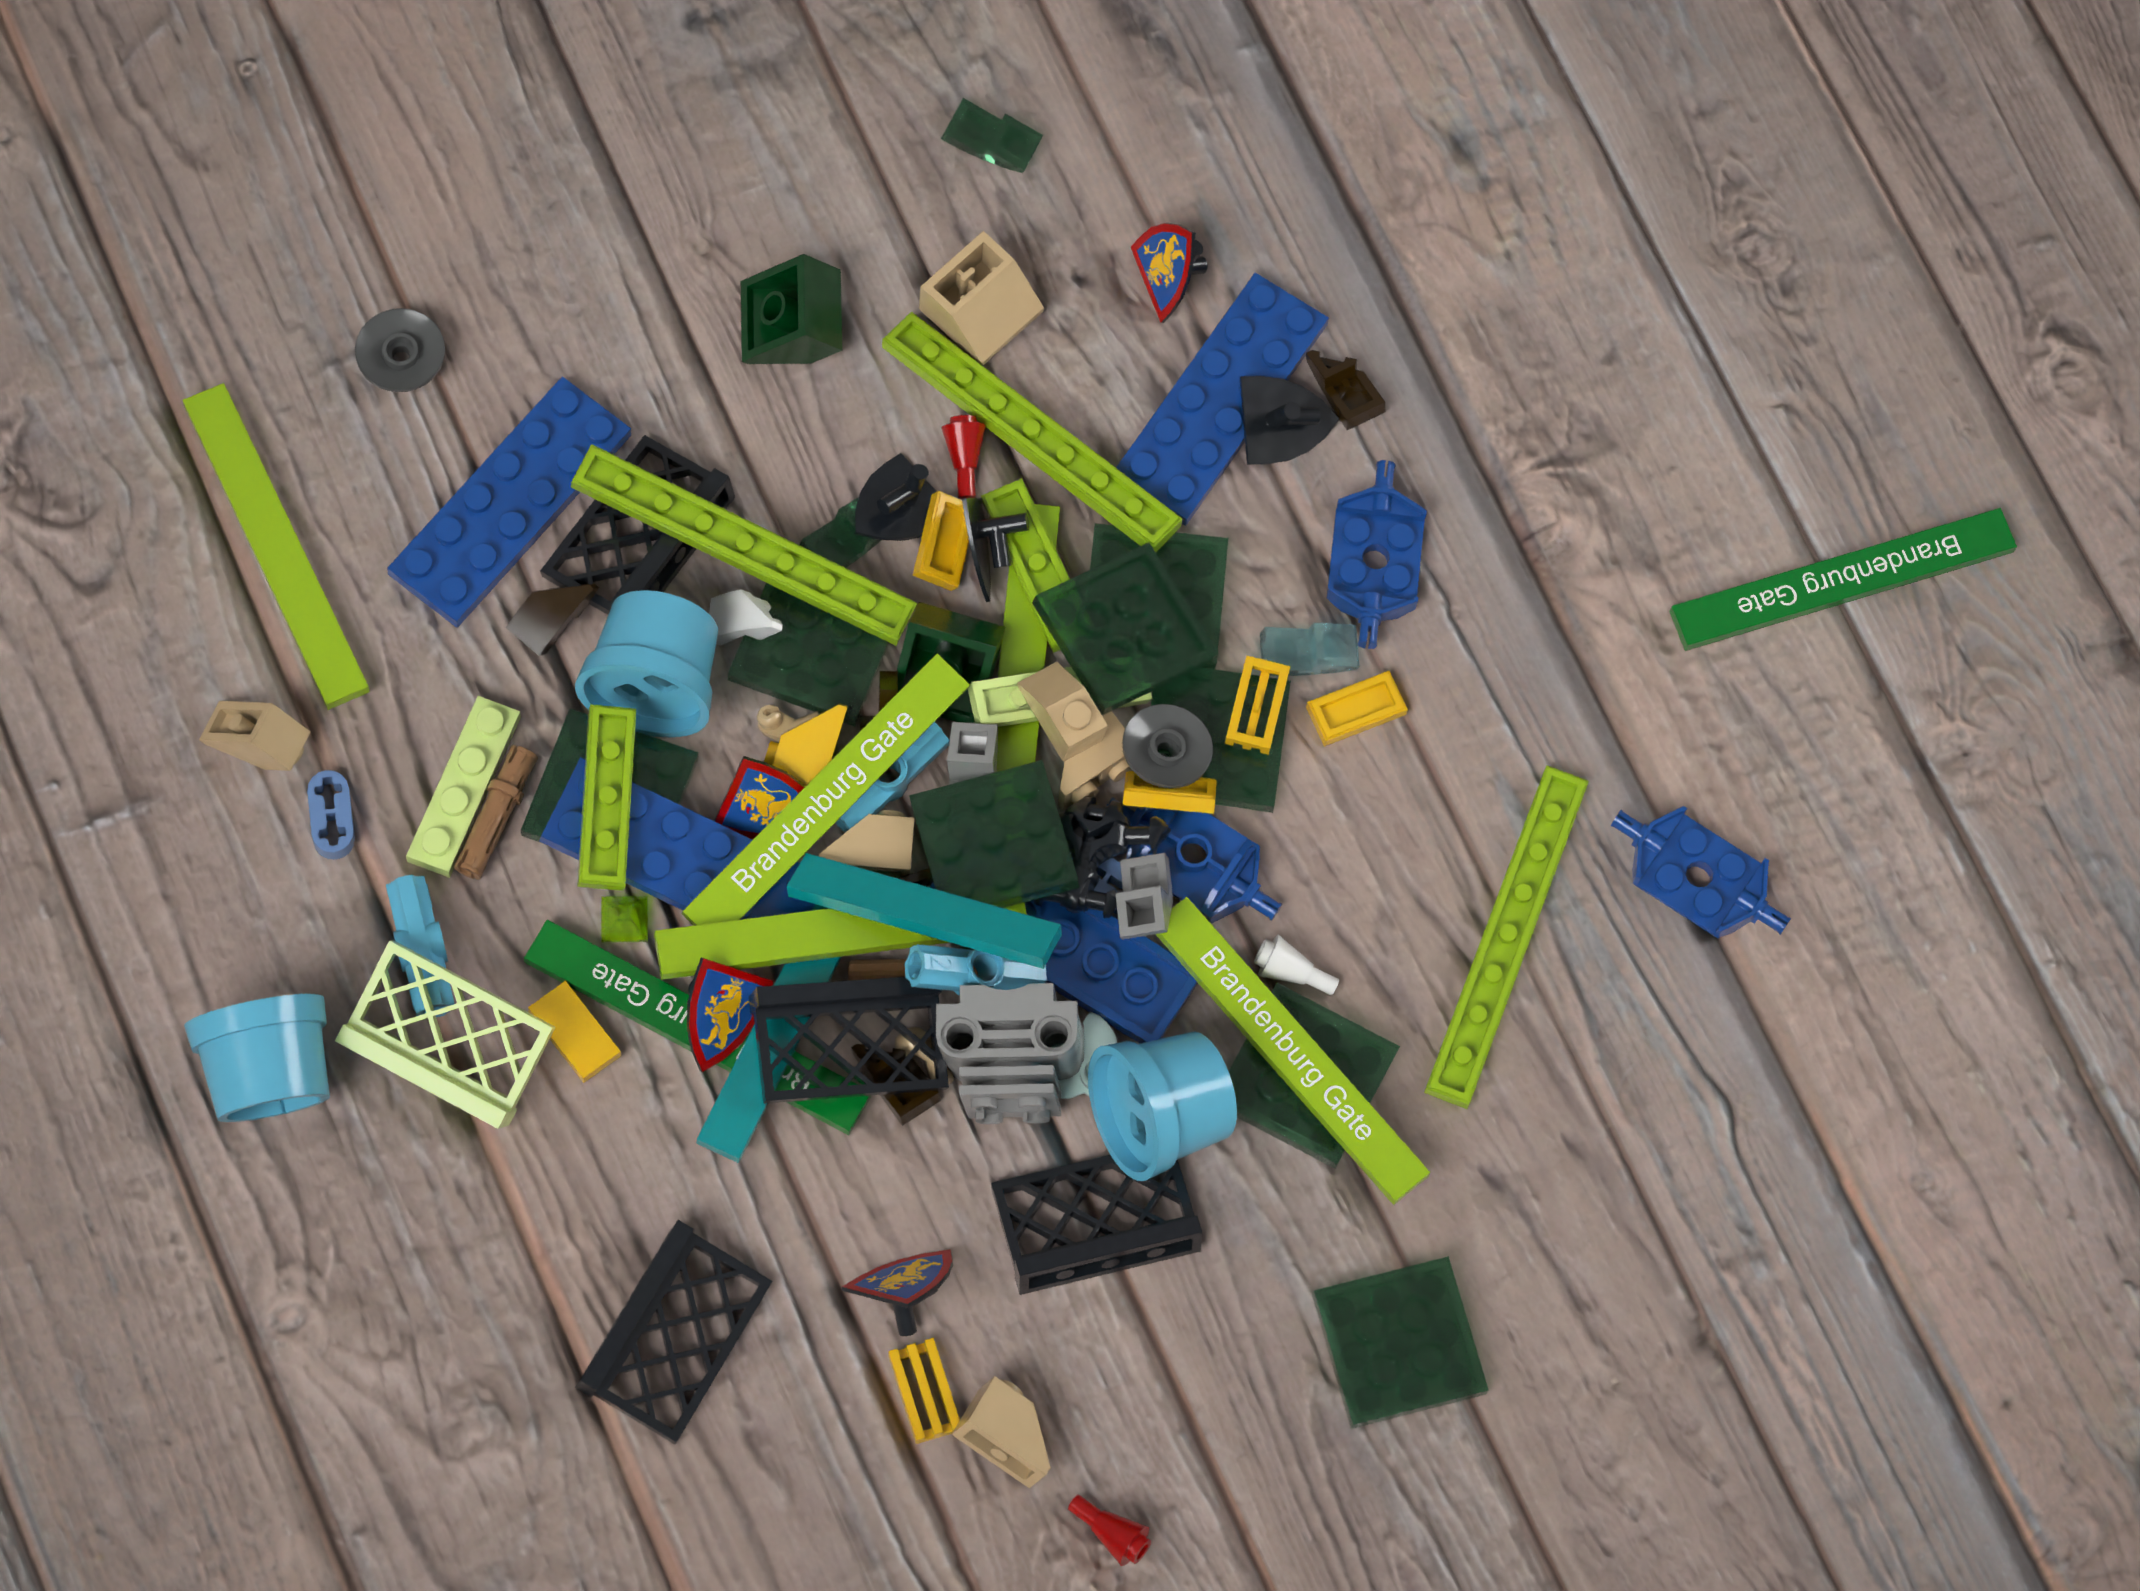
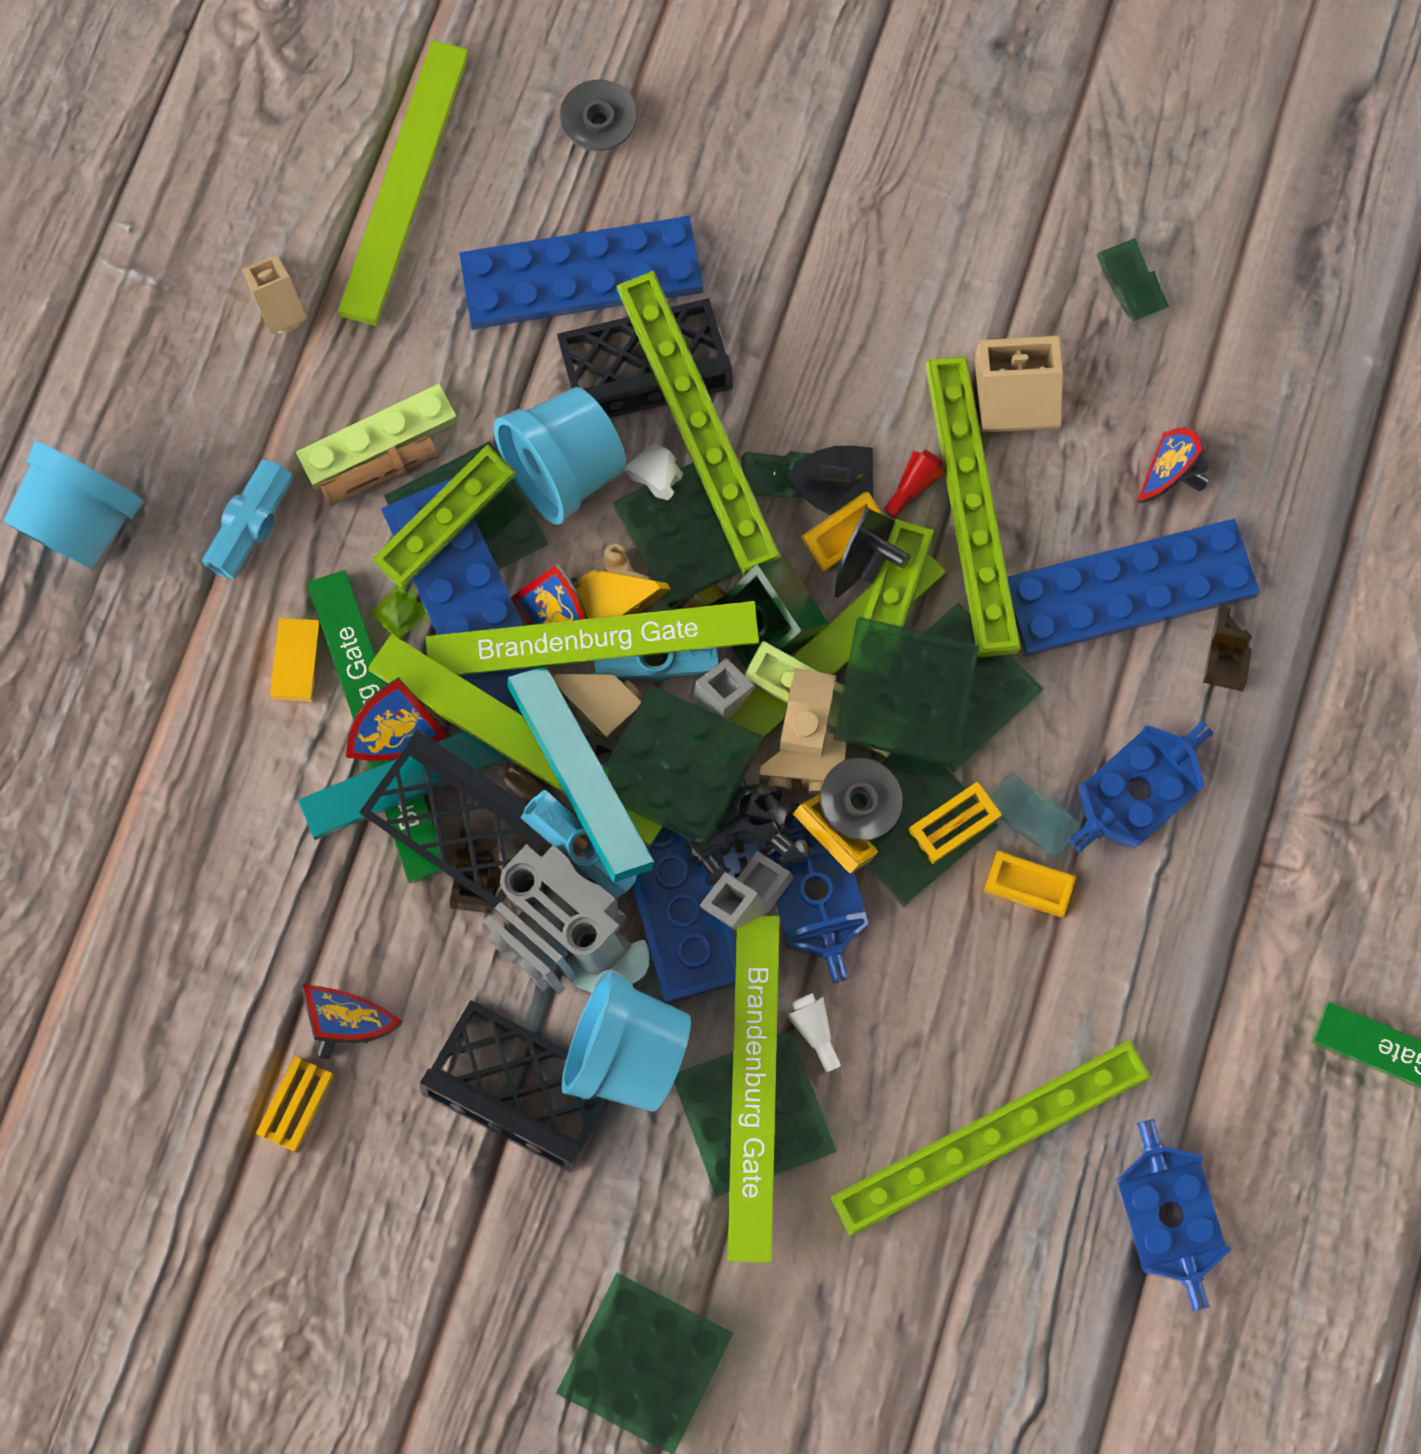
camera: 50 degrees right, 5 degrees up
medium blue beam [307,770,355,860] -> none
yellowish green fence [335,940,556,1129] -> none
dark brown slope [506,583,600,656] -> none
black fence [575,1220,773,1444] -> none
dark green slope [740,254,843,364] -> none
tan slope [952,1376,1051,1488] -> none
red cone [1068,1494,1151,1566] -> none
black shield [1240,376,1340,465] -> none

